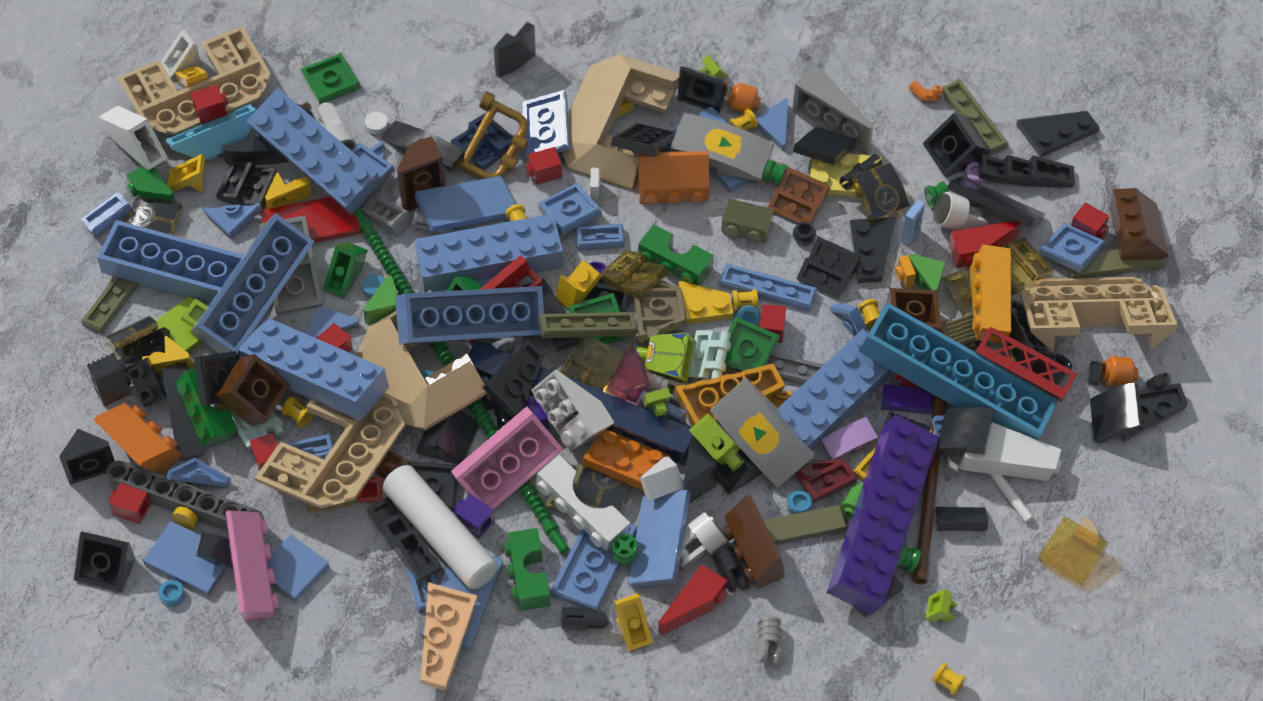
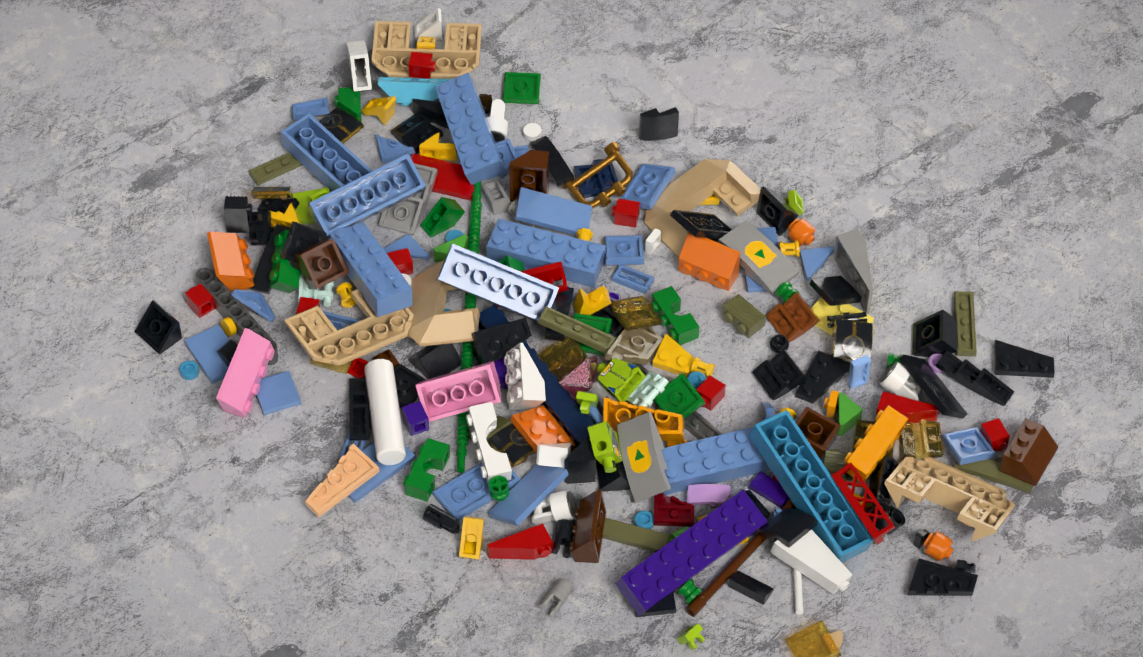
camera: 30 degrees right, 5 degrees down
black slope [59,428,115,484] -> none
medium blue tile [719,263,817,311] -> none
orange arm [909,81,943,101] -> none
black slope [1090,383,1143,444] -> none

